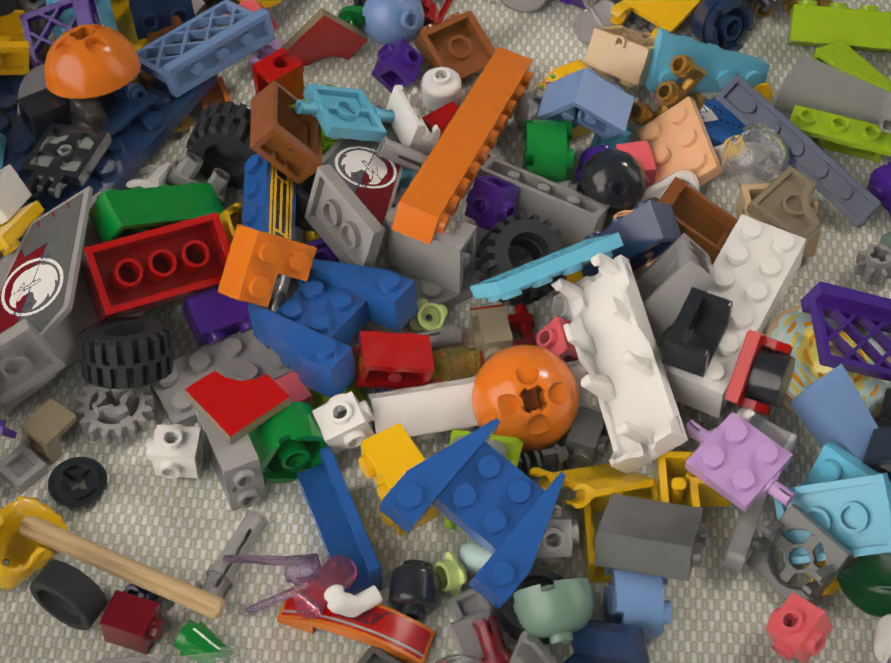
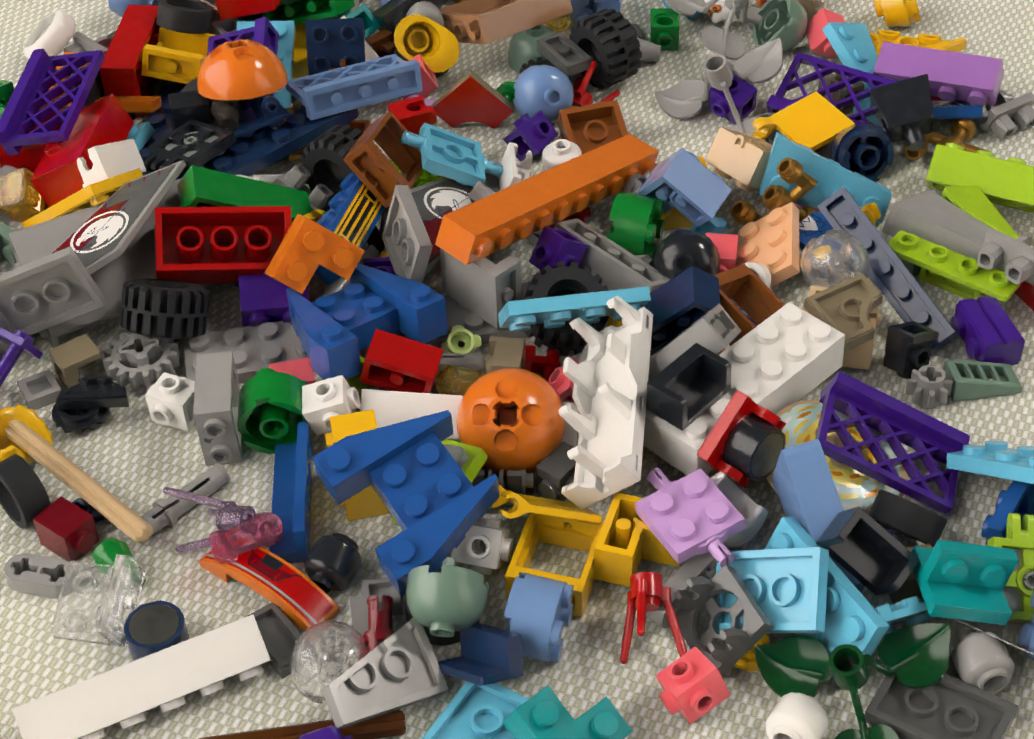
camera: 20 degrees right, 10 degrees down
red tile [185,370,291,444] -> none
white arm [324,584,383,618] -> none
yellowish green plate [433,551,467,596] -> none
dark grey brick [594,493,709,581] -> none
none -> black tile [56,375,129,410]
none -> red plant [620,572,687,664]
none -> black brick [883,321,939,379]

